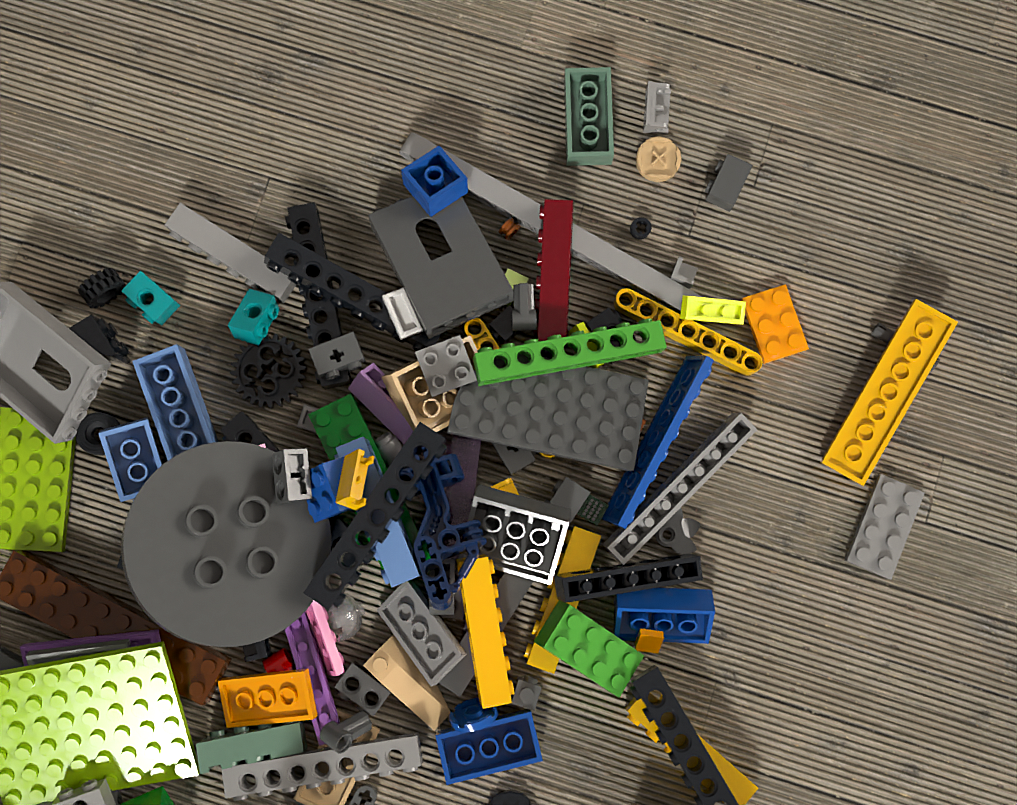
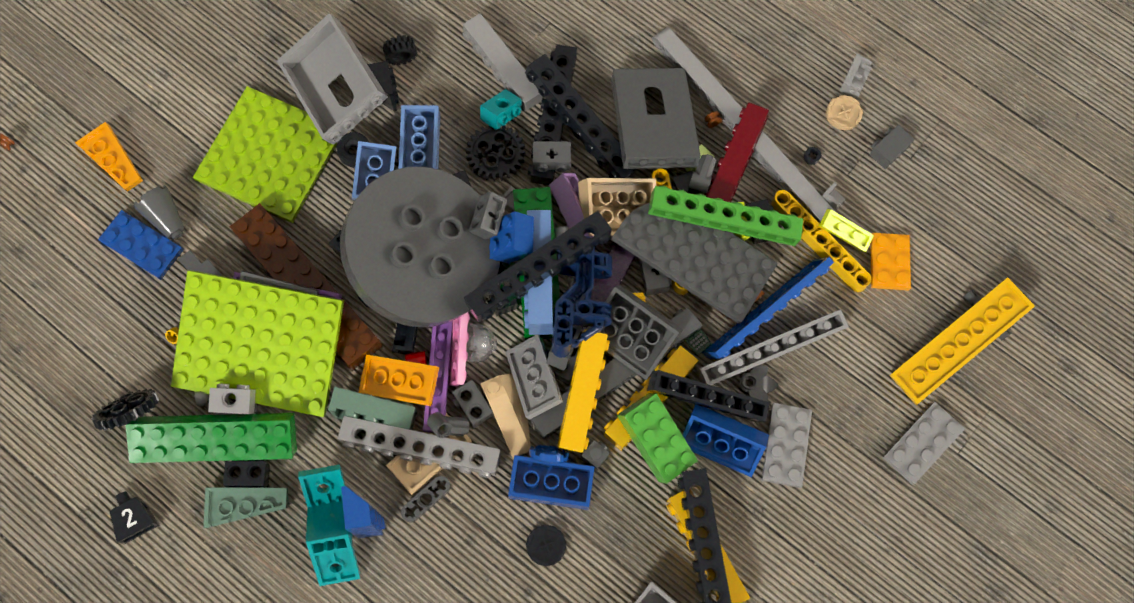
camera: 20 degrees right, 10 degrees down
teal brick [122,271,181,326] -> none
yellow hinge [335,449,375,511] -> none
white tile [382,287,423,340] -> none
blue brick [401,146,468,217] -> none
light grey hinge [415,335,477,397] -> none
sand green brick [564,67,614,166] -> none
light orange tile [634,628,664,654] -> none
none -> light grey plate [761,403,812,488]

